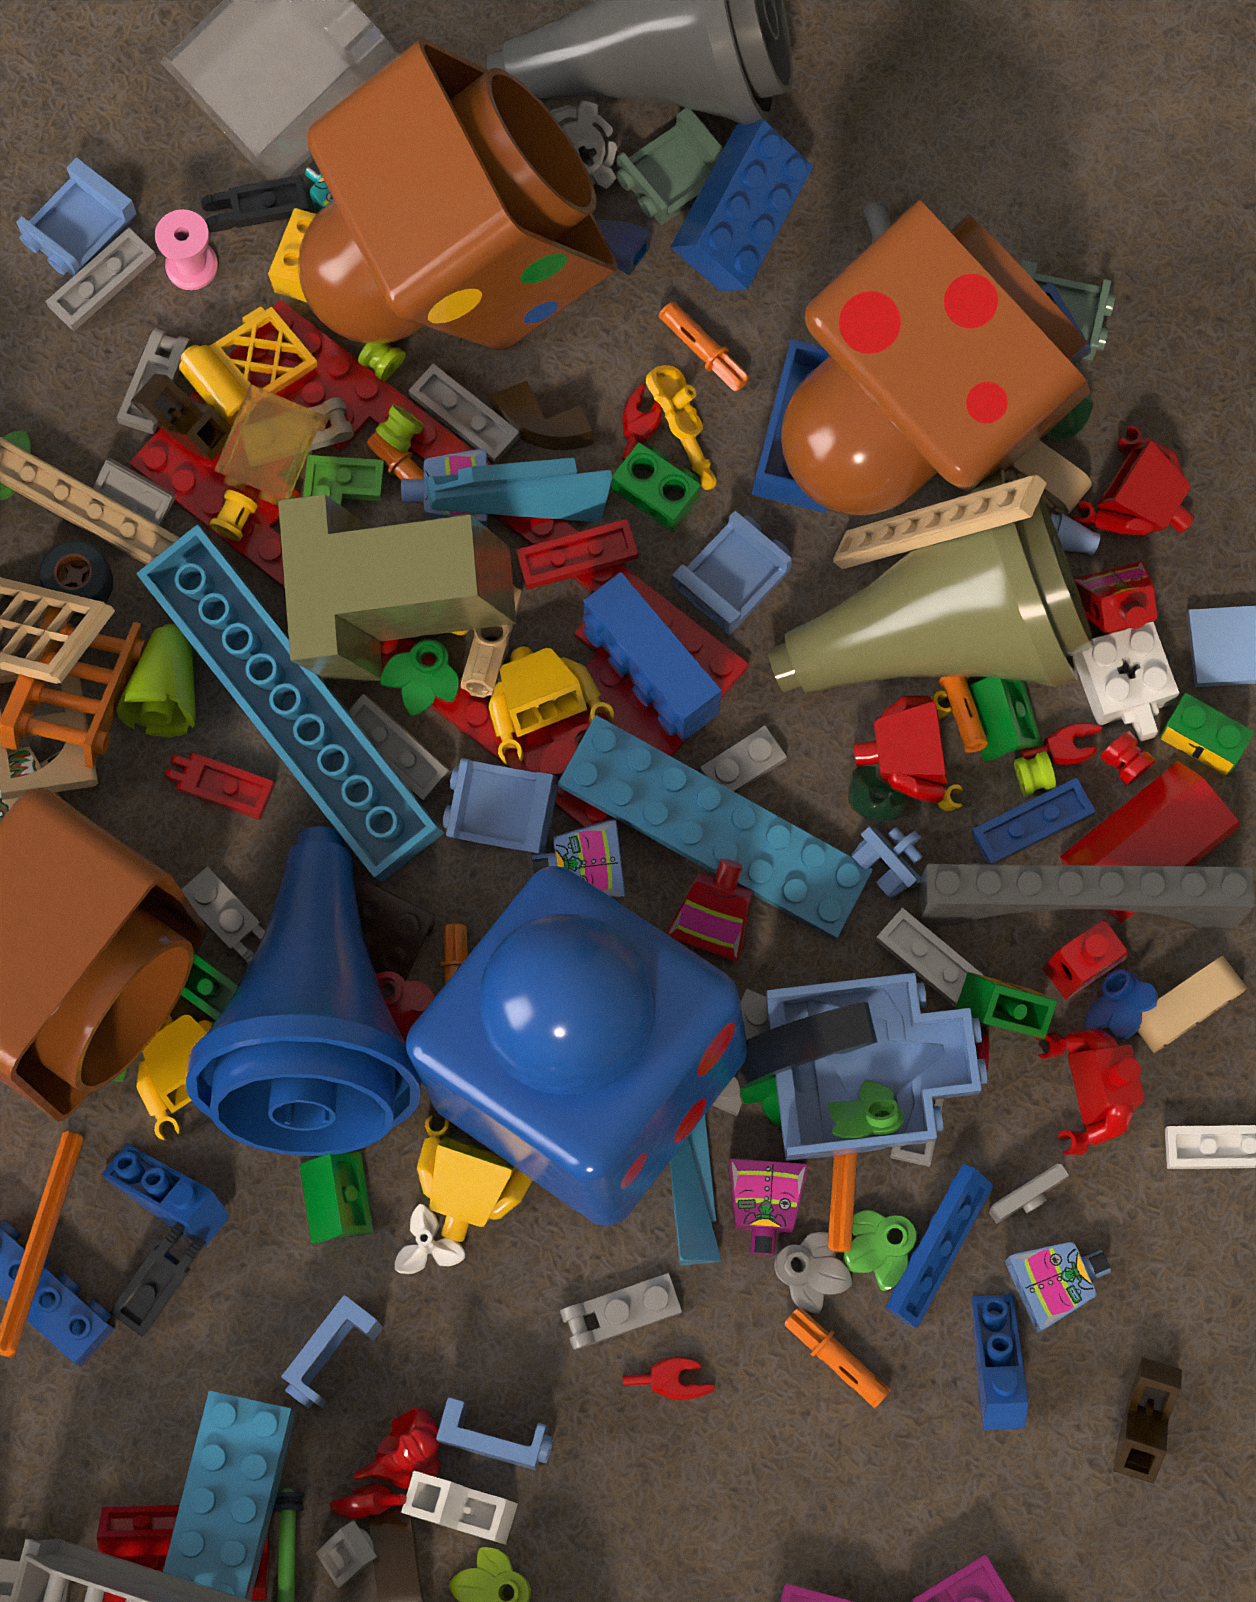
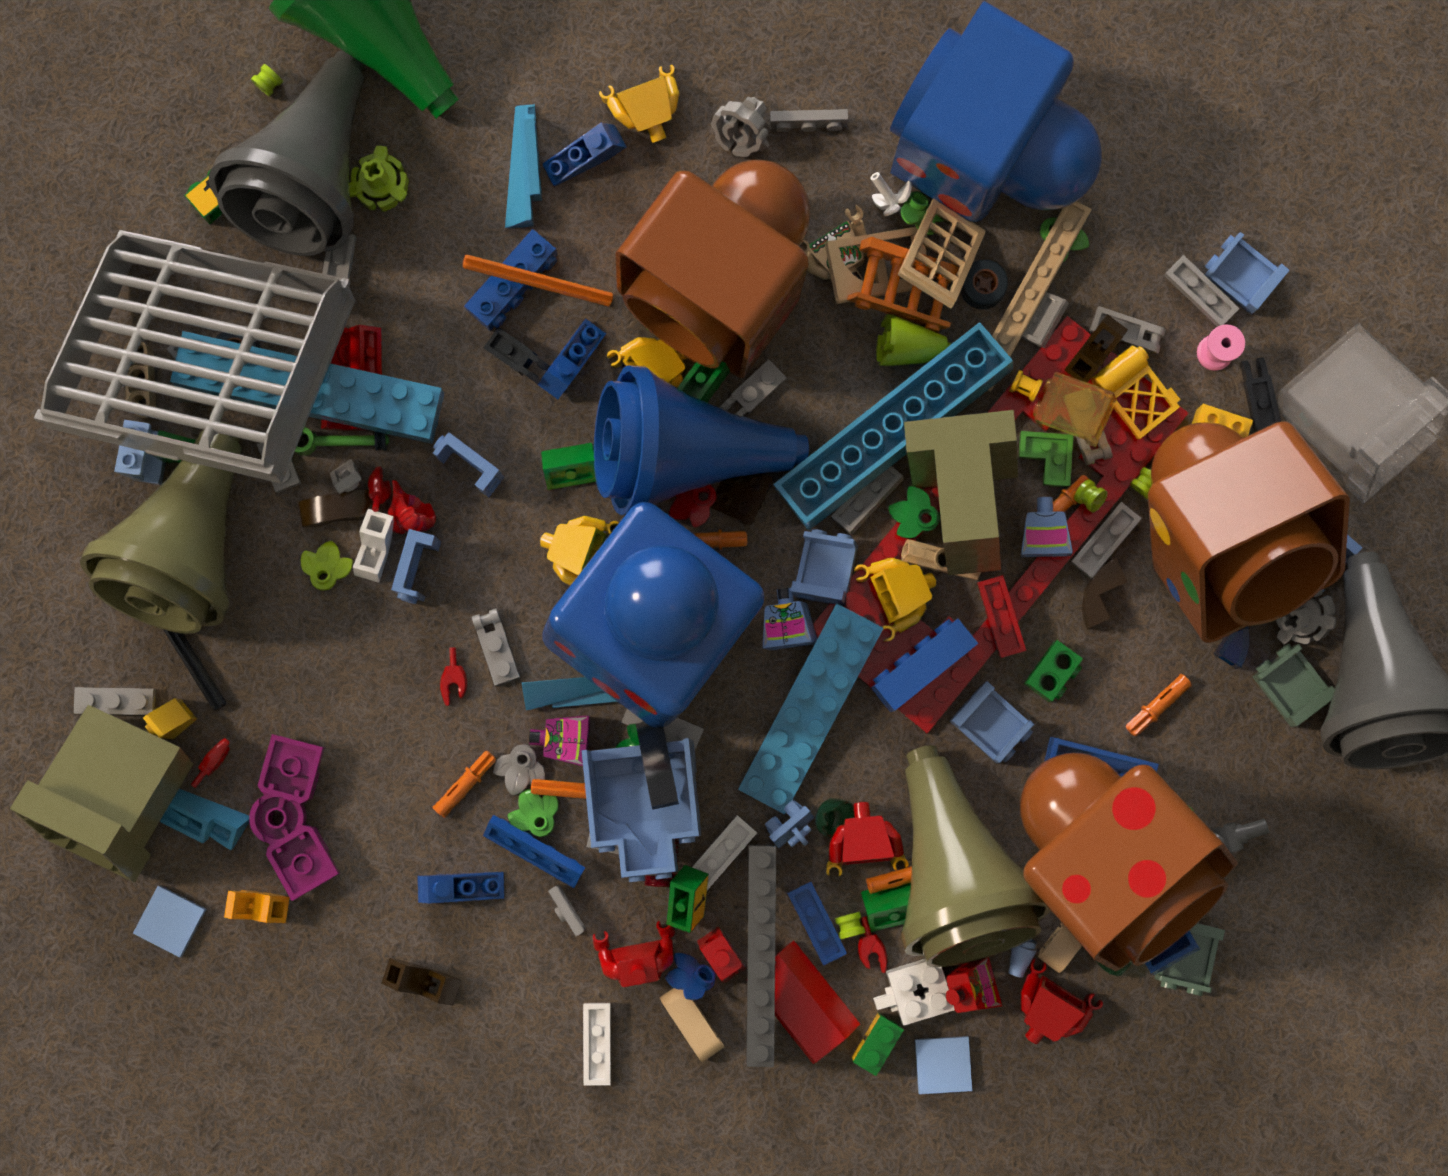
camera: 90 degrees right, 10 degrees up
red hinge [164,753,275,821] -> none
white plant [395,1204,465,1274] -> none
dark azure wedge [425,458,612,522] -> none
red hand [621,383,663,461] -> none
yellow piece [646,365,716,490] -> none
red torso [666,859,753,962] -> none
blue brick [670,120,813,292] -> none
light grey plate [700,726,787,793] -> none
bright green plate [828,1080,904,1140] -> none
tan tile [833,474,1047,569] -> none
torso [1005,1242,1111,1334] -> none
red wheel [1100,731,1156,786] -> none

